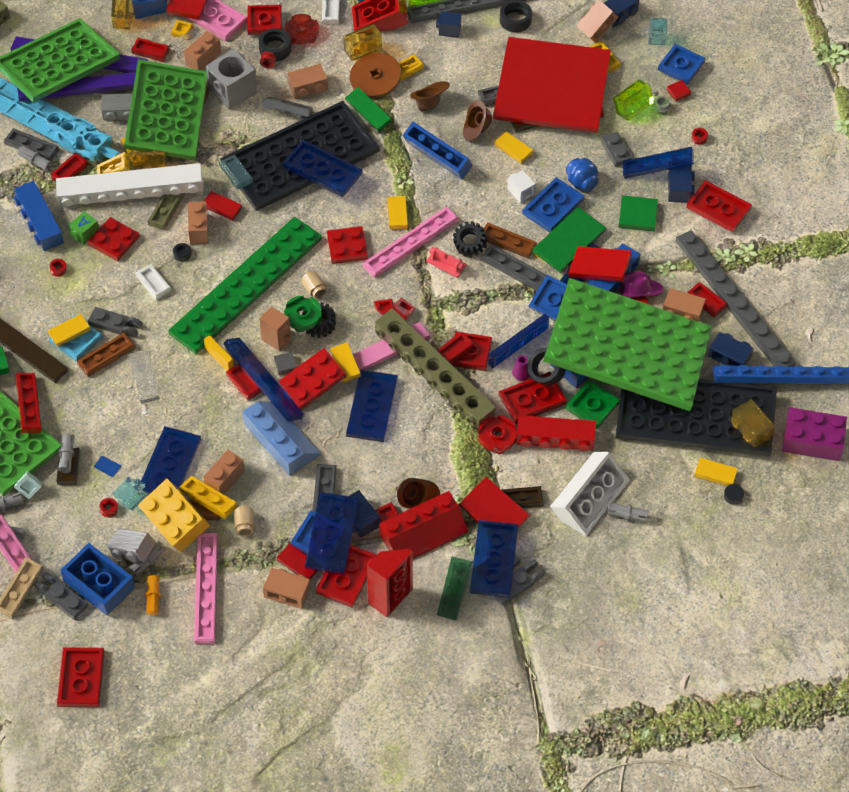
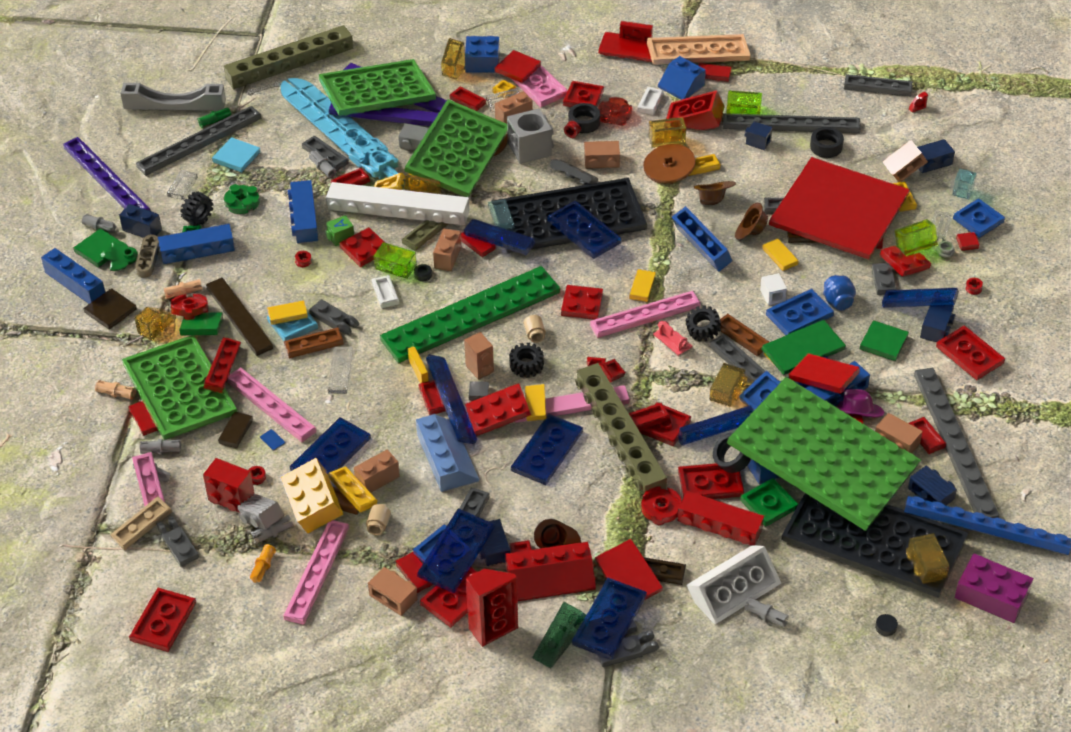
camera: 20 degrees right, 10 degrees down
light aqua tile [14,471,43,499] -> none
light grey pin [58,433,75,473] -> none
blue brick [60,543,135,616] -> none
clear light blue brick [112,476,148,511] -> none
green plate [284,296,322,332] -> none
green tile [345,87,392,132] -> none
magenta cone [512,355,530,381] -> none
yellow tile [694,457,738,486] -> none
none -> red brick [203,458,255,513]
none -> bright pink tile [227,367,316,443]
none -> clear neon green brick [373,242,417,279]
none -> clear blue tile [463,219,535,255]
none -> clear yellow brick [709,363,747,407]
none -> red plate [879,246,931,277]

